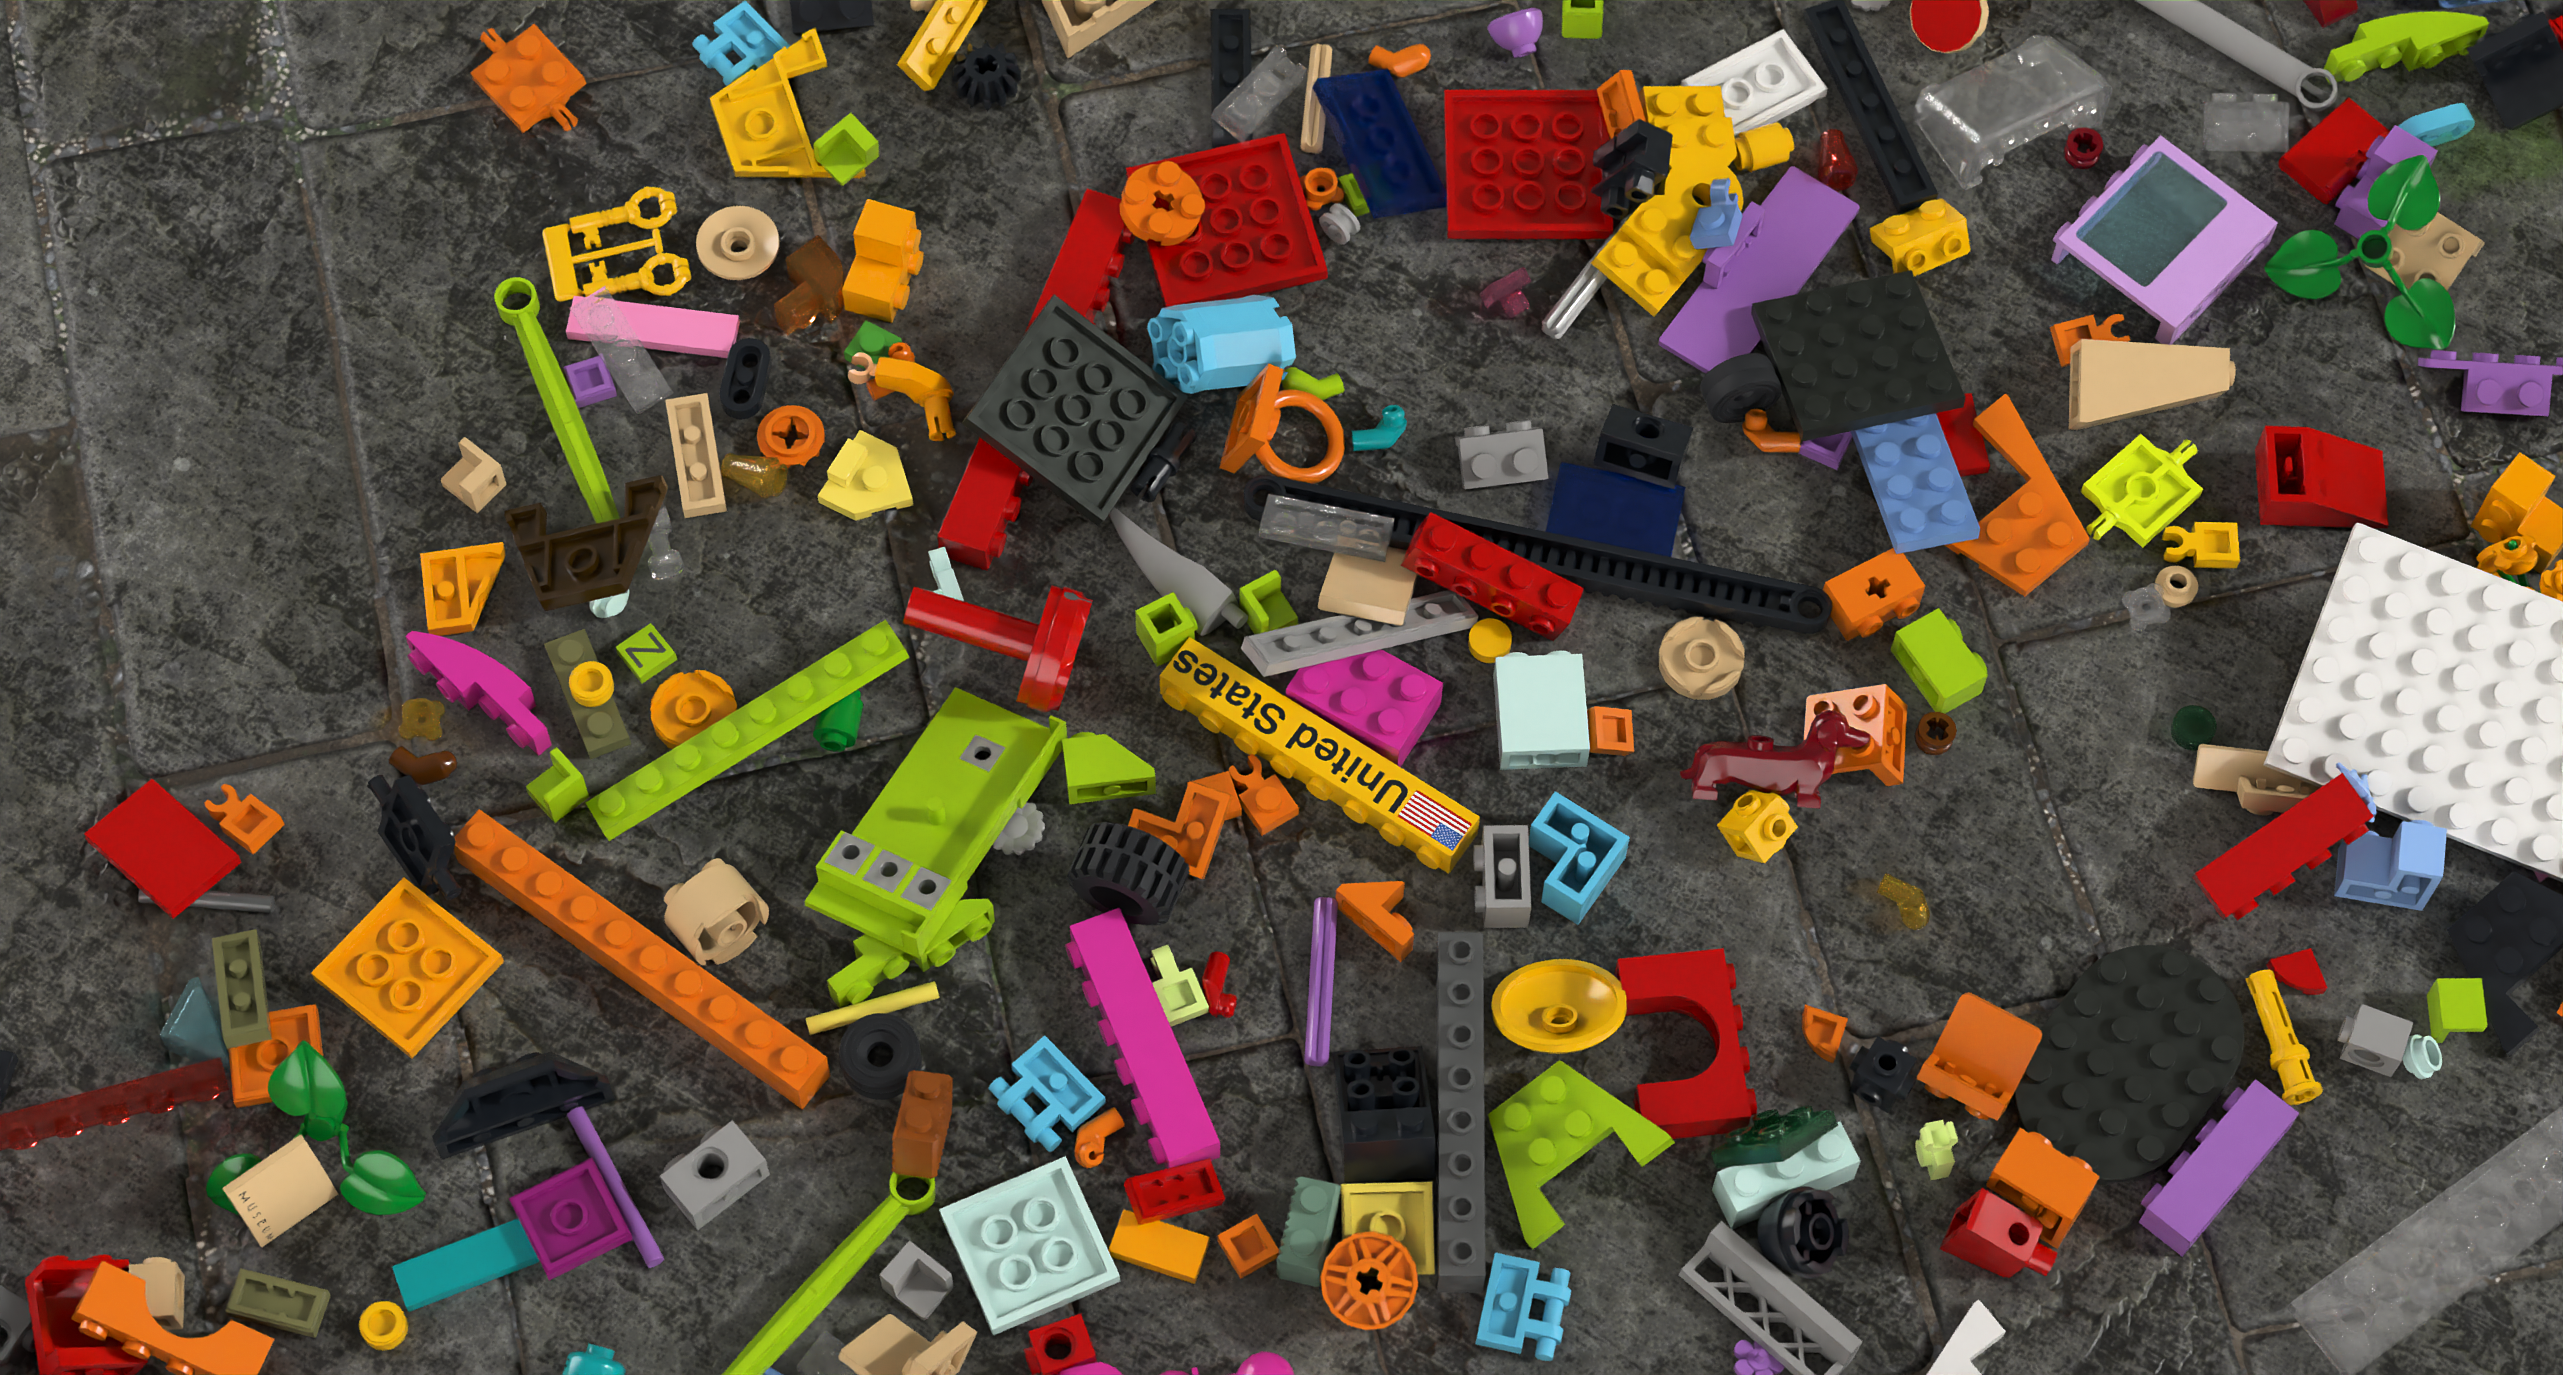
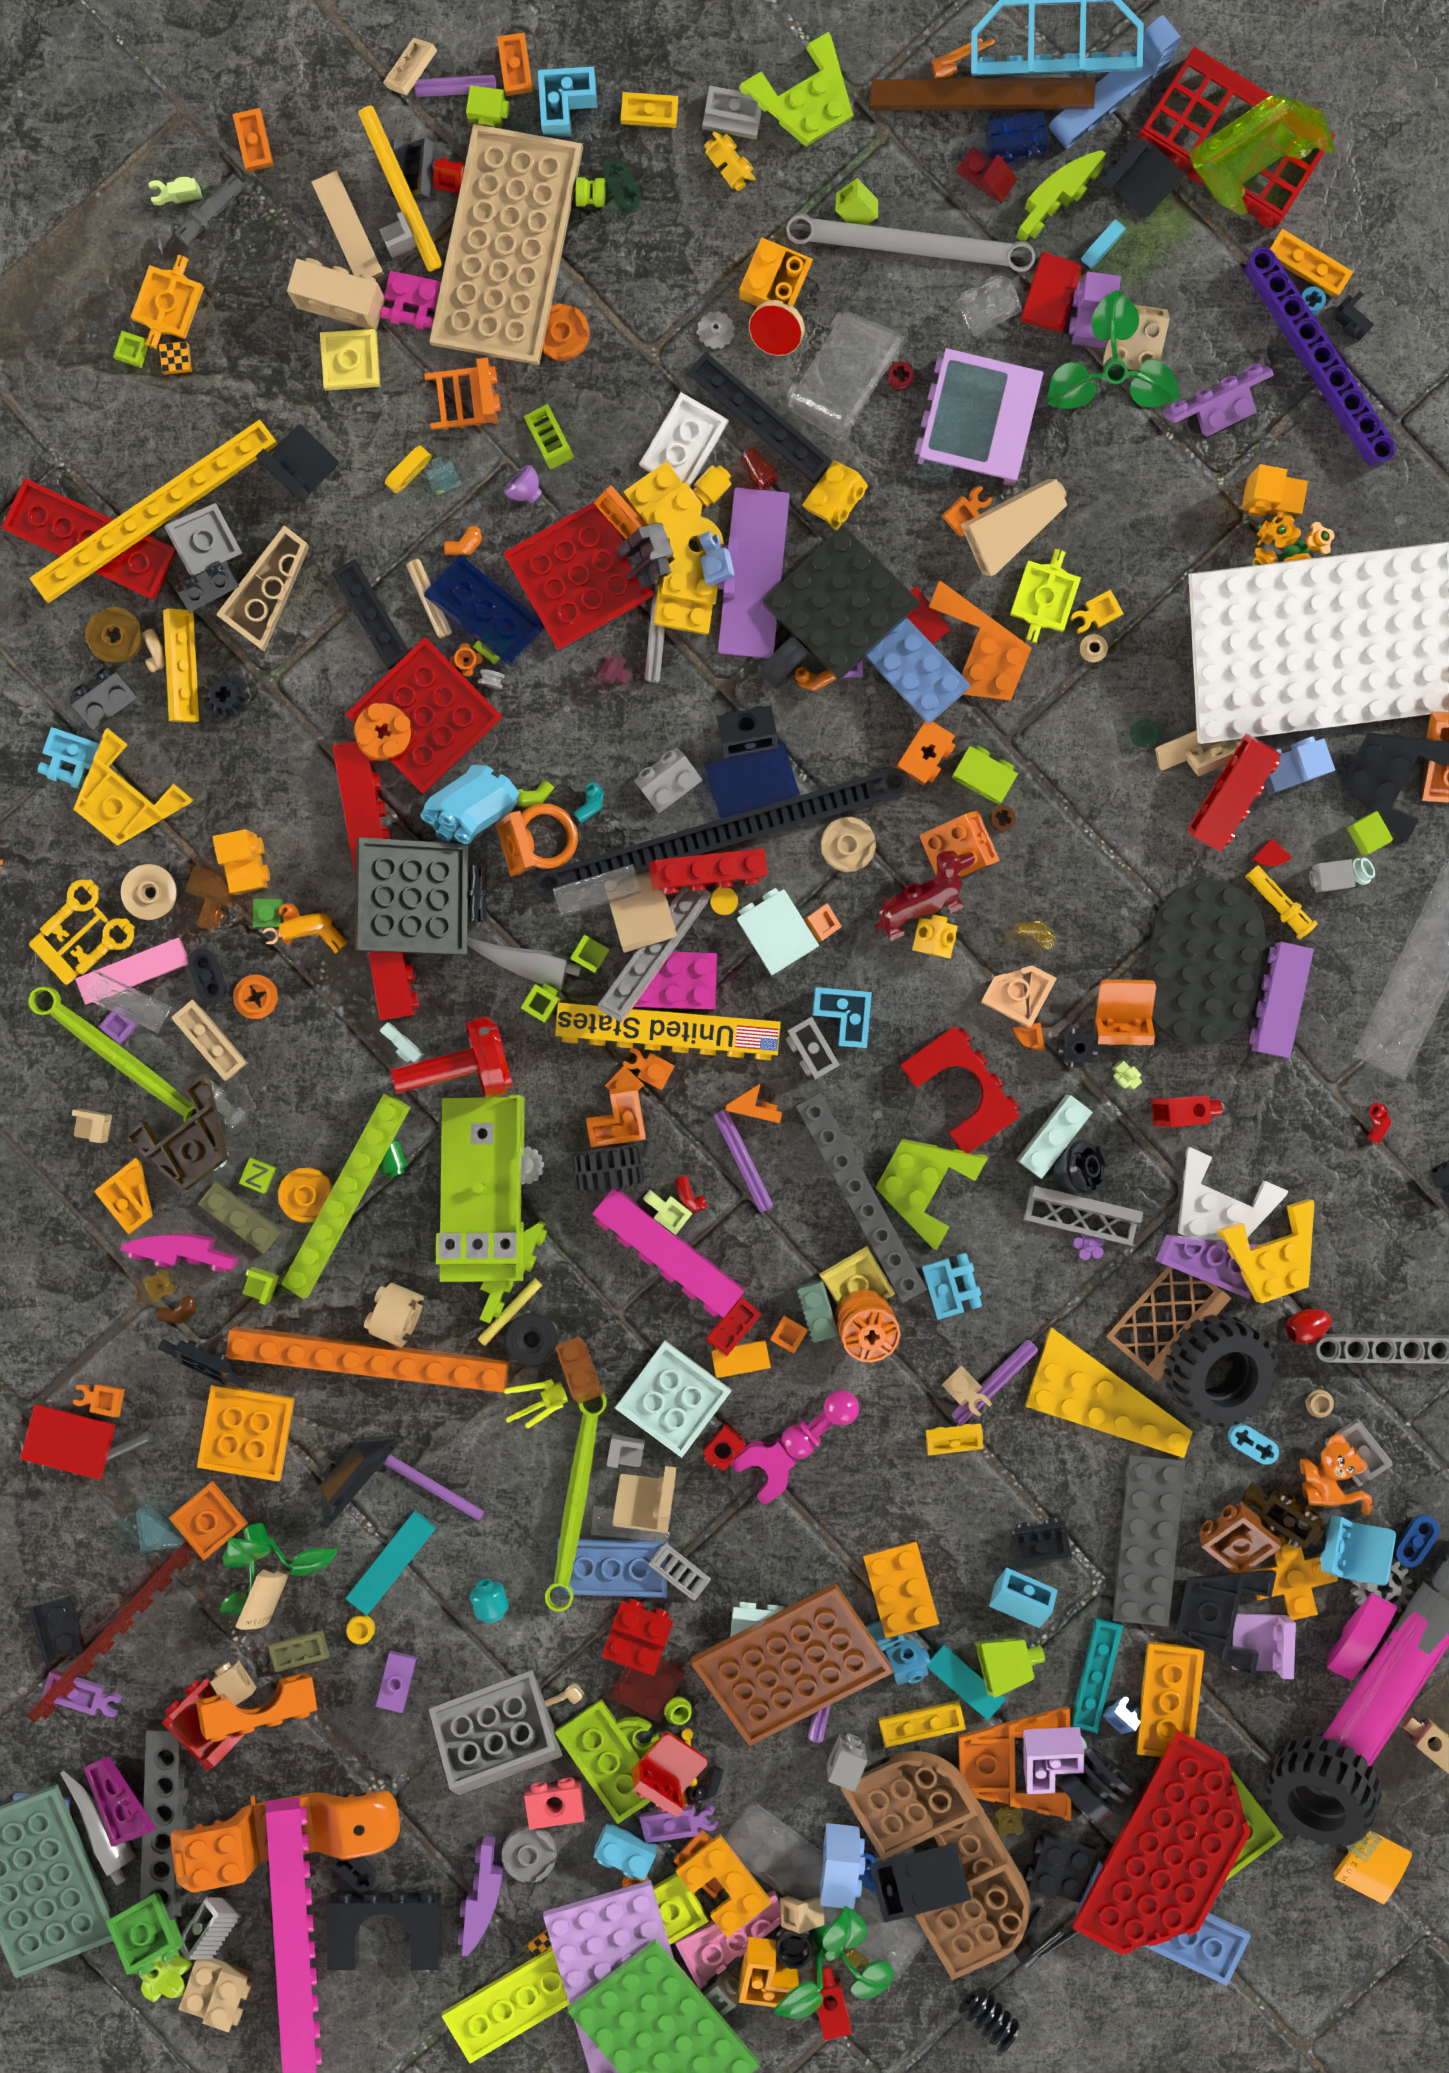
camera: 25 degrees left, 25 degrees up
olive plate [212,929,272,1049] -> none
magenta tile [509,1158,633,1281] -> none
yellow tile [569,661,614,707] -> none
light grey brick [660,1120,770,1230] -> none
clear yellow cone [721,453,788,498] -> none
lime panel [813,113,879,185] -> none
light yellow plate [817,430,913,521] -> none
medium azure plate [988,1035,1106,1152] -> none
lime slope [1062,732,1156,804] -> none
orange arm [1074,1107,1125,1168] -> none
clear plate [1211,45,1309,142] -> none
black slope [1333,1046,1435,1183] -> none
yellow dish [1492,959,1627,1054] -> none
clear green tile [1711,1105,1838,1168] -> none
orange brick [1986,1128,2100,1249] -> none
clear plate [2122,583,2171,631] -> none
red slope [2255,426,2389,529] -> none
light blue piece [2336,763,2377,823] -> none
none -> neon yellow plant [504,1379,568,1428]
none -> light nougat plate [981,966,1057,1028]

